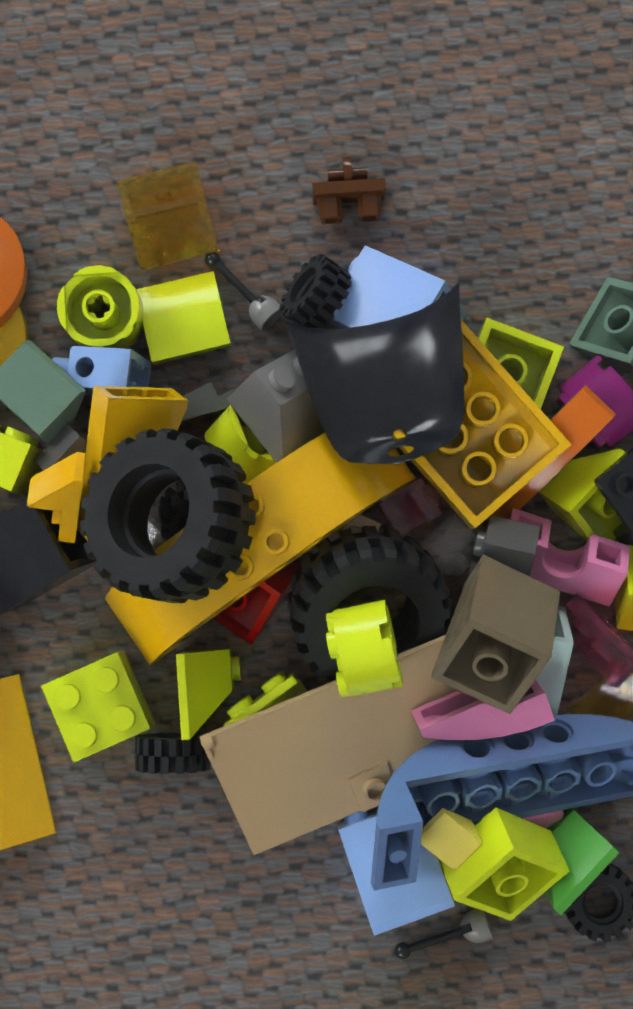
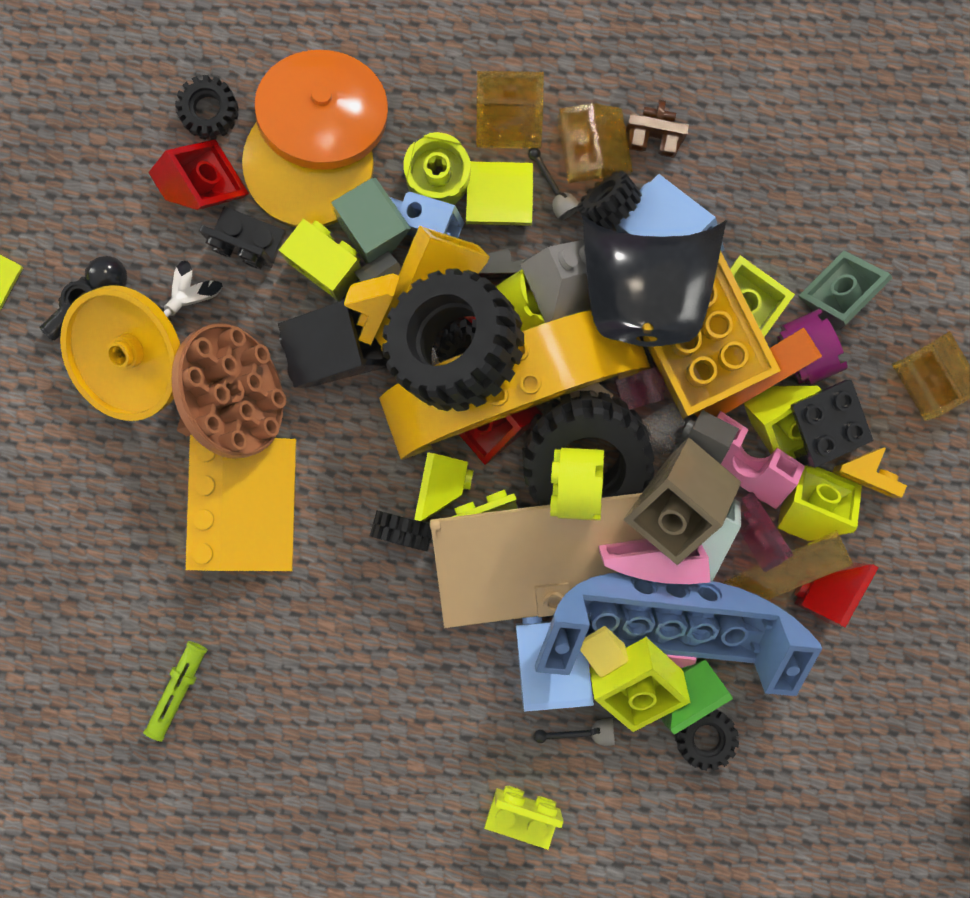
camera: 10 degrees right, 0 degrees up
neon yellow brick [41,650,156,763] -> none
none -> clear yellow slope [557,103,633,184]

